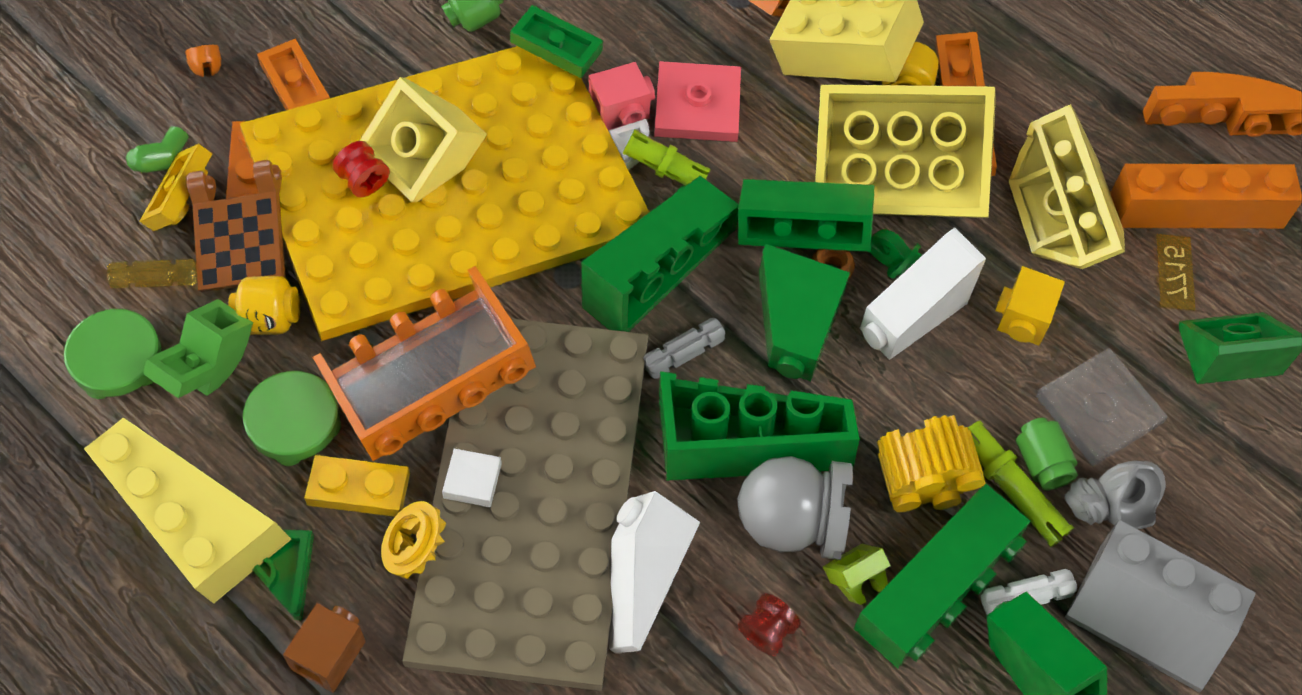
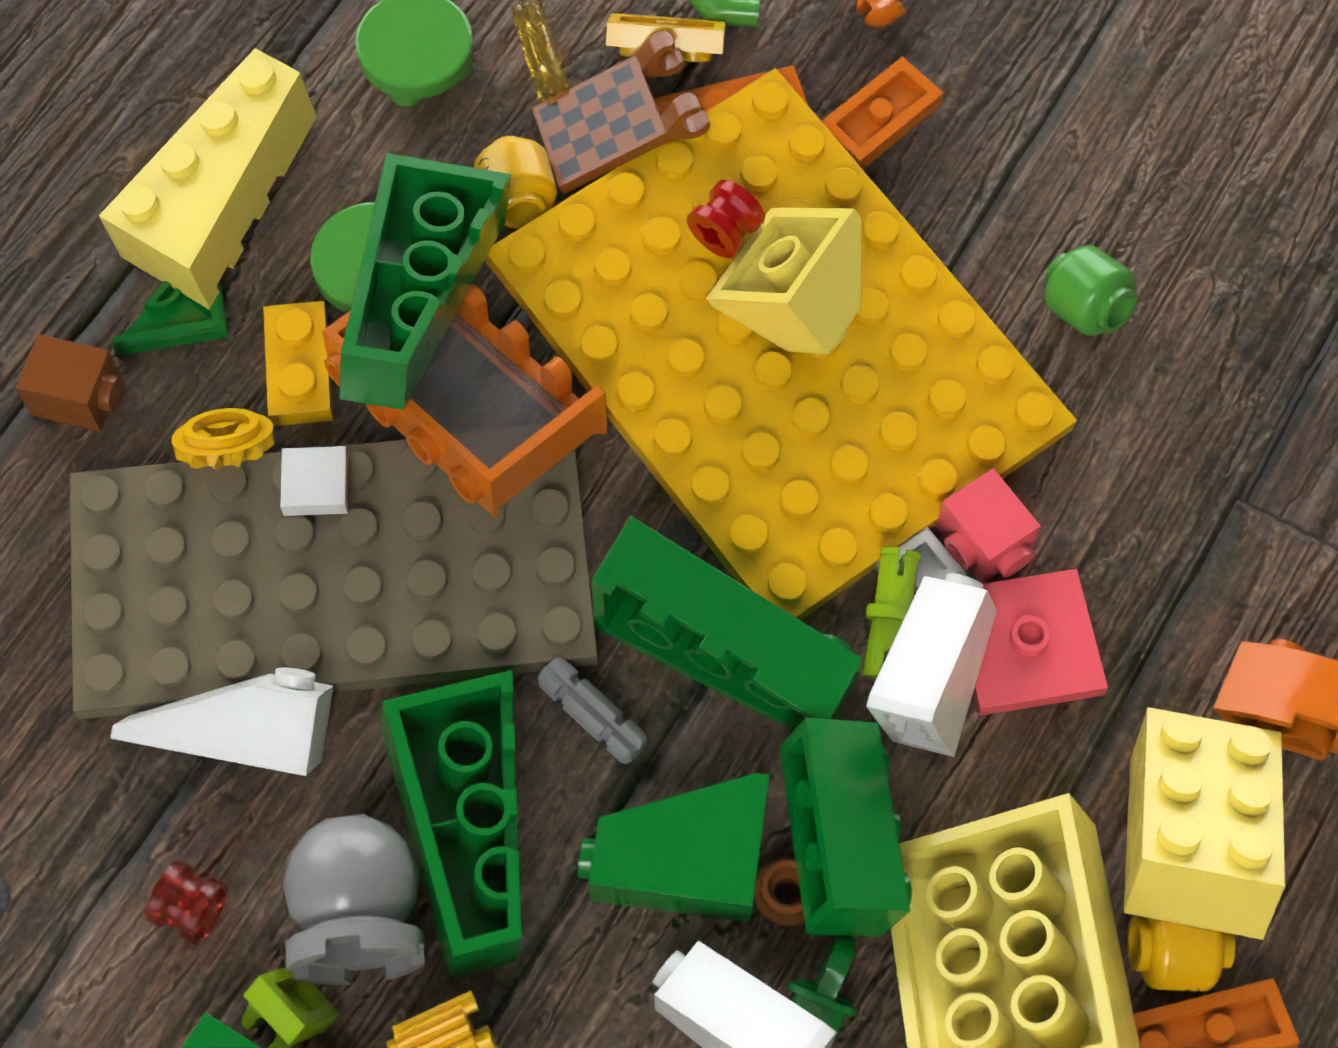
camera: 80 degrees right, 5 degrees up
bright green brick [143,299,253,398] -> none
green plate [510,5,603,78] -> none
none -> green wedge [340,153,511,410]
none -> white slope [866,574,997,757]

